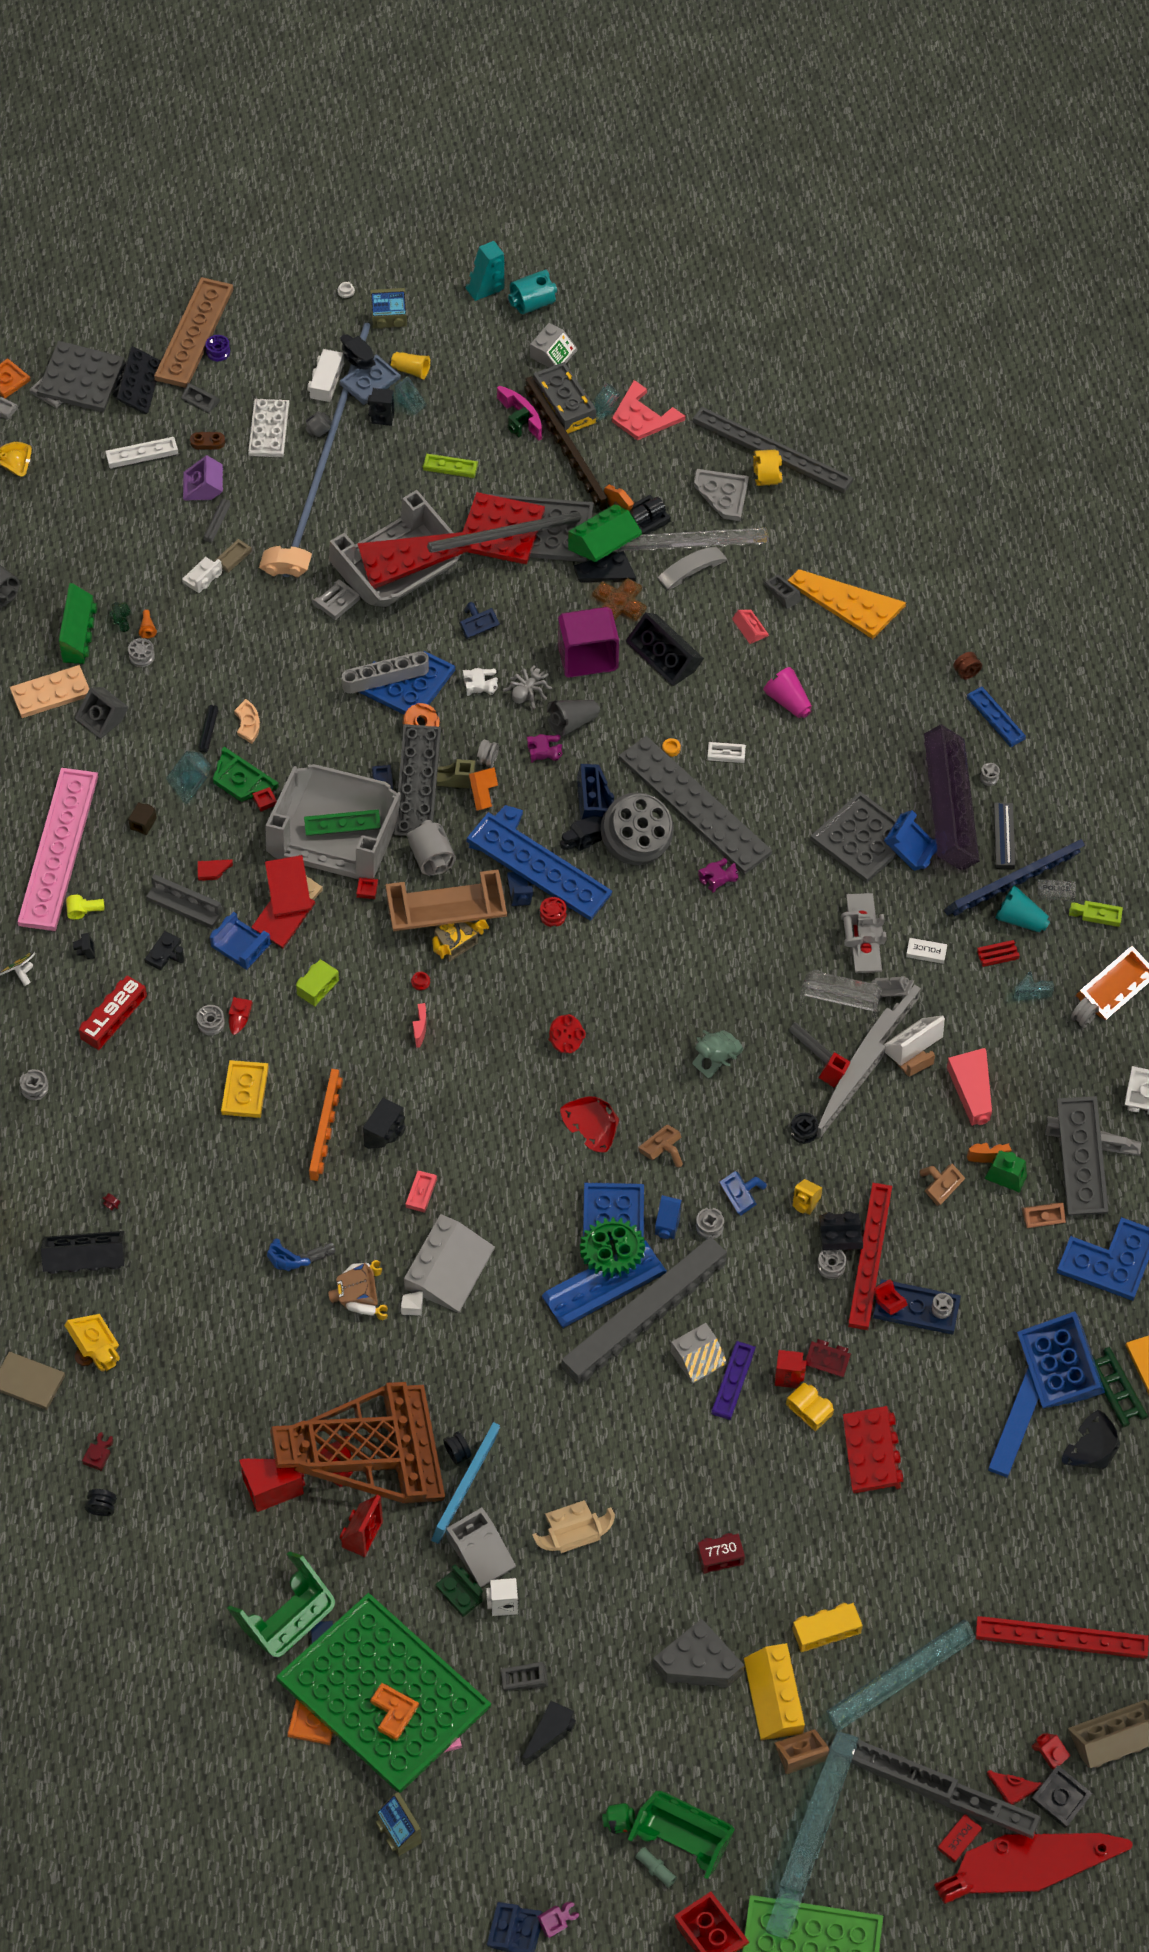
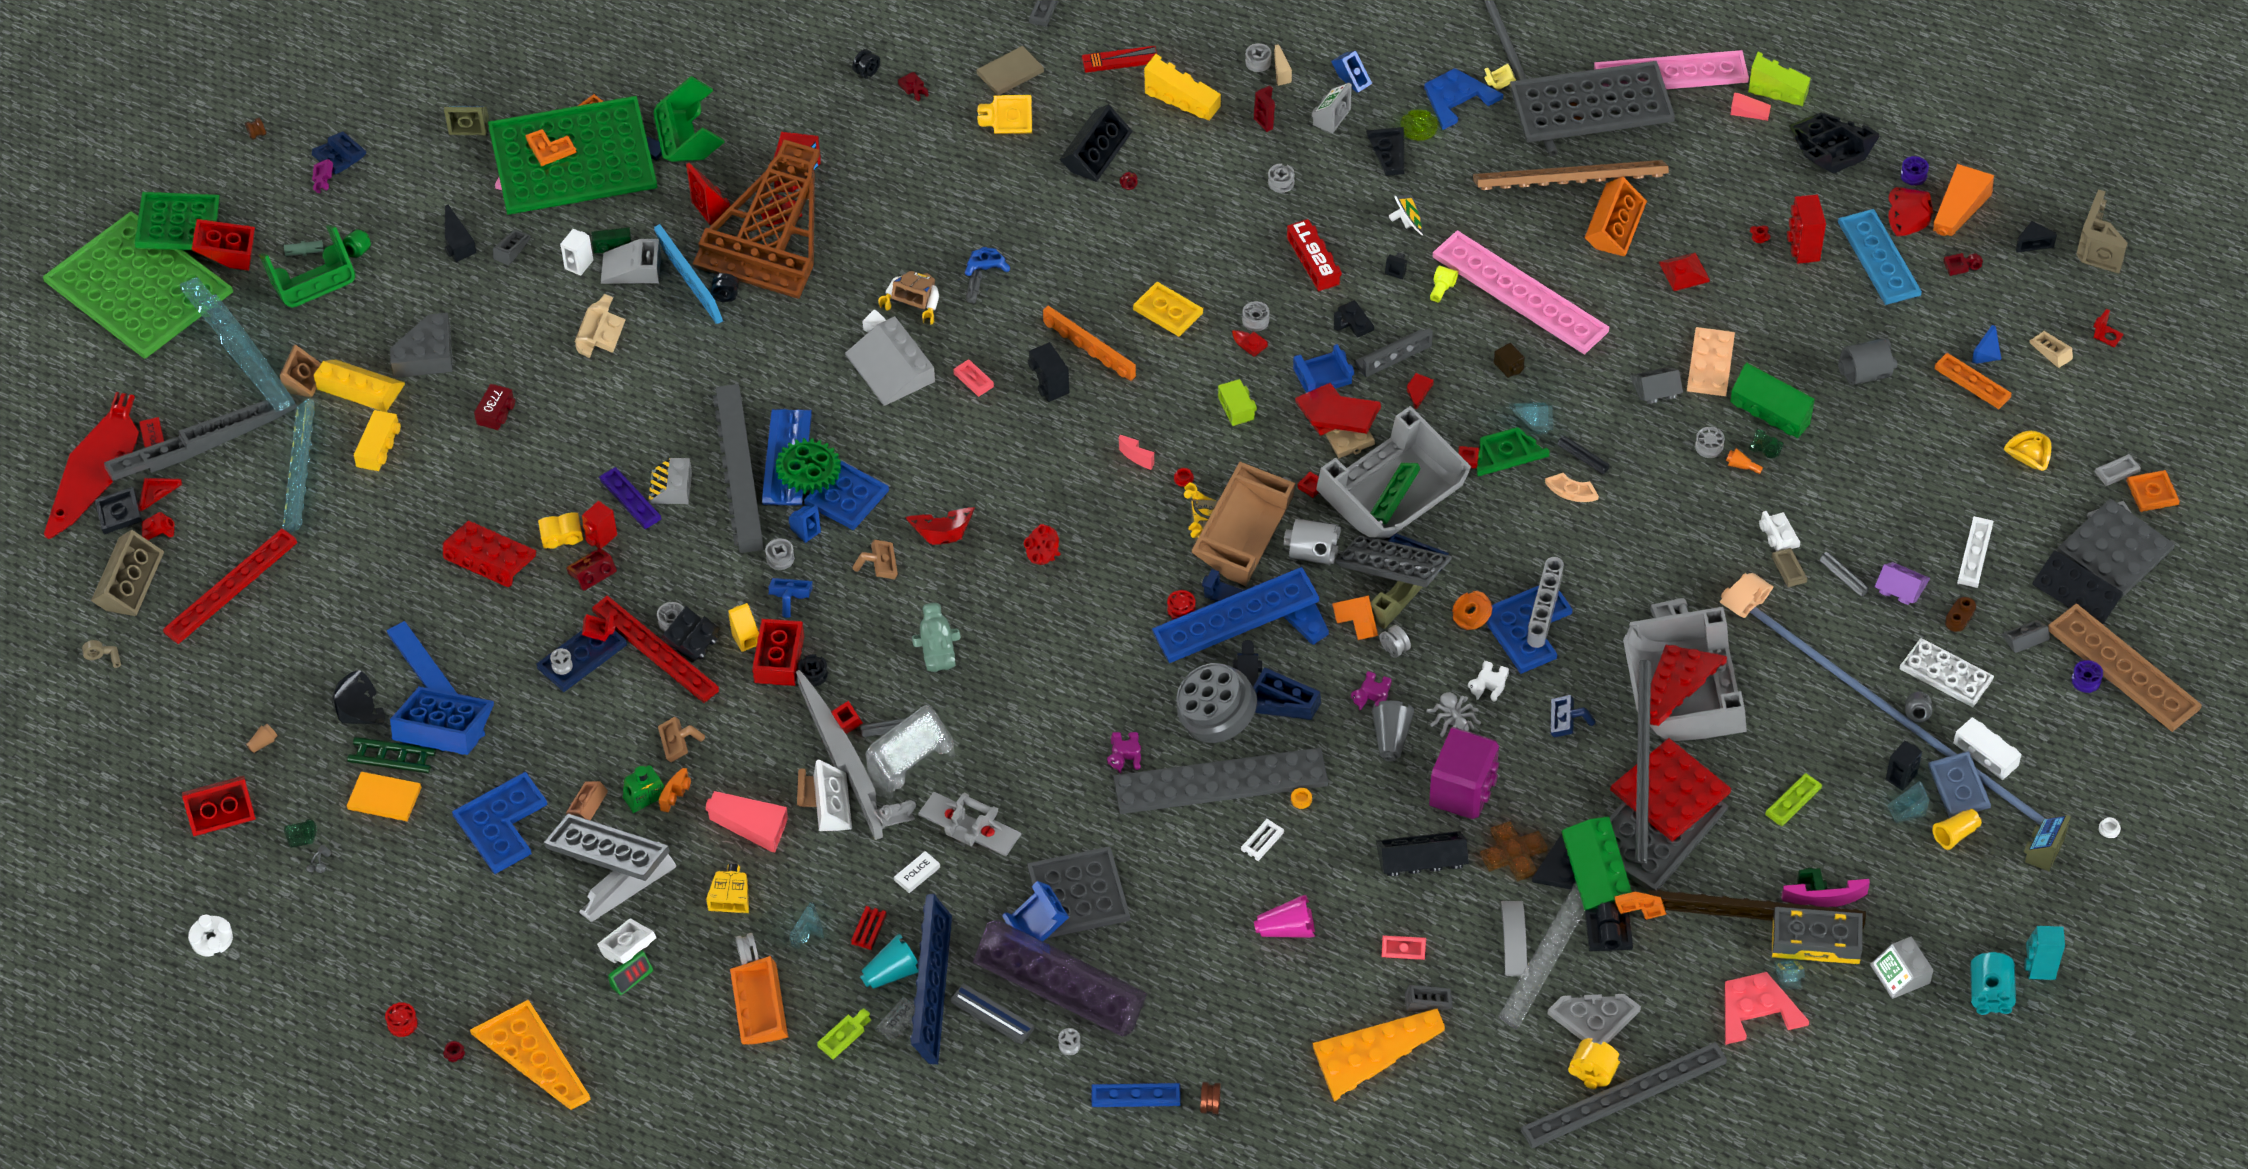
camera: 125 degrees right, 5 degrees down
black hinge [340,334,376,369] -> none
none -> yellow torso [706,864,749,913]
none -> red brick [752,619,804,686]

